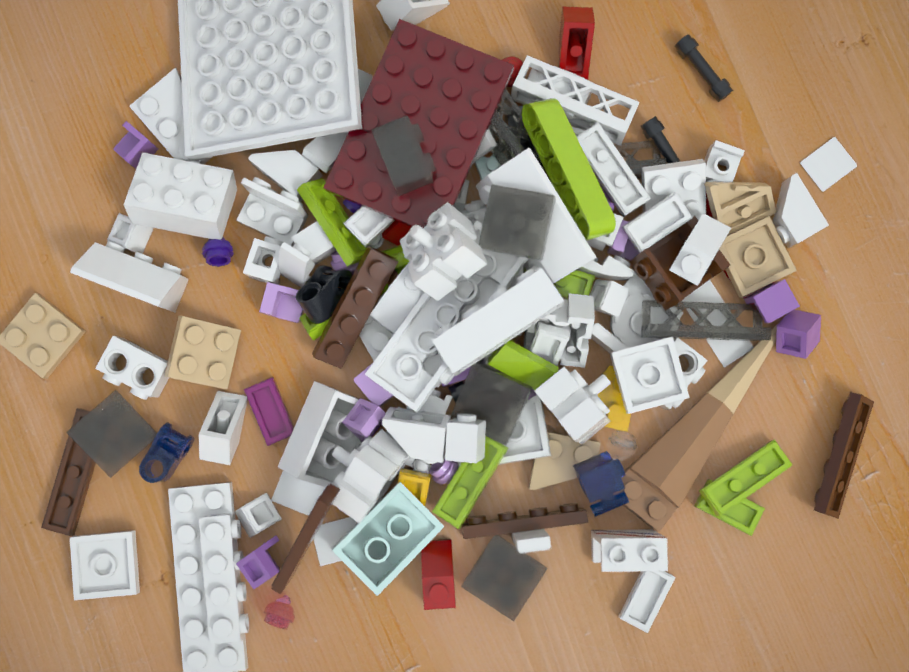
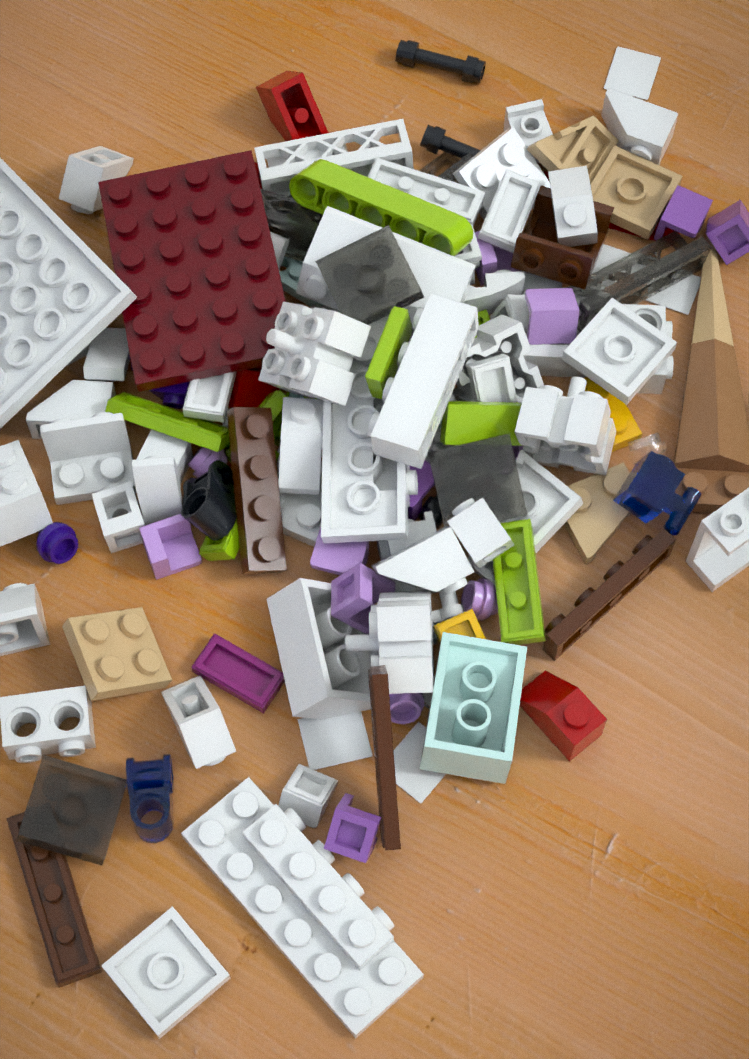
camera: 35 degrees left, 20 degrees down
clear pink plate [264,595,295,630] -> none
clear smoke brick [372,115,436,196] -> none
clear smoke plate [461,535,548,621] -> none
white tile [512,529,551,553] -> none
none -> lime tile [365,306,413,399]
none -> lavender panel [525,288,579,345]

